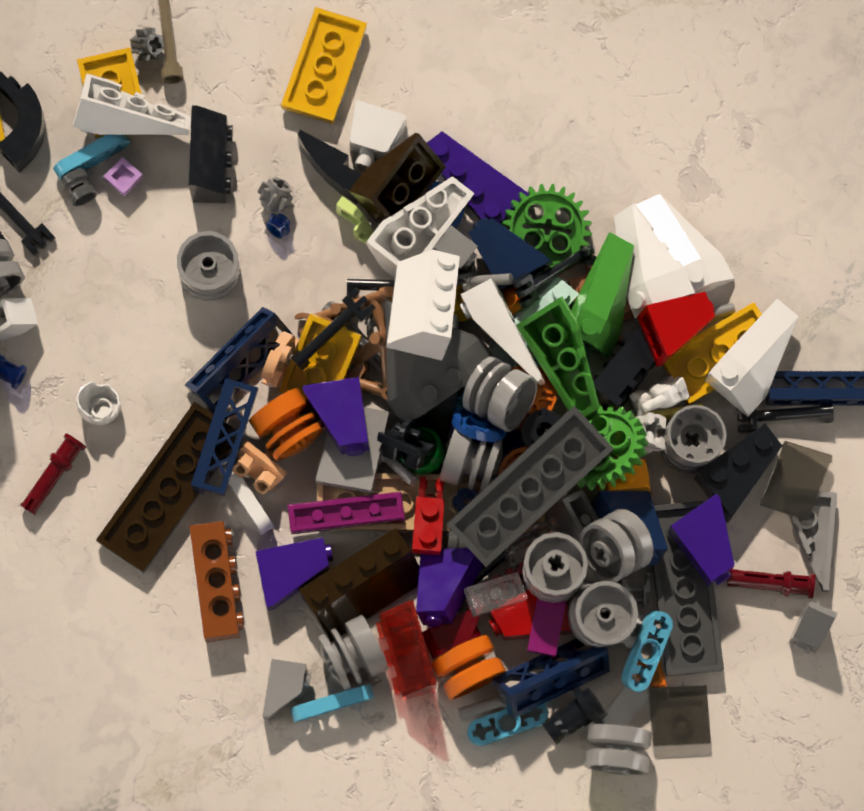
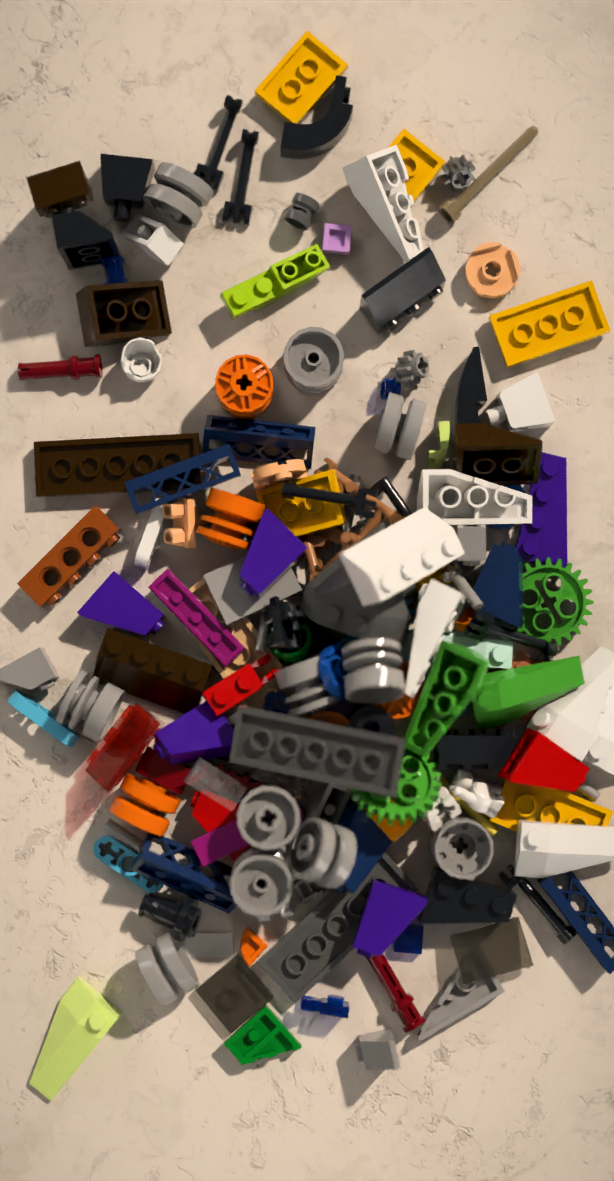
camera: 55 degrees right, 10 degrees up
medium azure beam [53,135,130,181] -> none
medium azure beam [621,610,673,692] -> none
none -> dark brown slope [76,280,172,347]
none -> orange wheel [215,354,274,419]
none -> lime slope [220,244,330,319]
none -> green wing [224,1004,302,1065]
none -> clear blue plate [300,994,349,1018]
none -> light grey wheel [374,392,427,460]
none -> clear blue plate [392,924,424,954]
none -> light nougat plate [465,242,520,298]

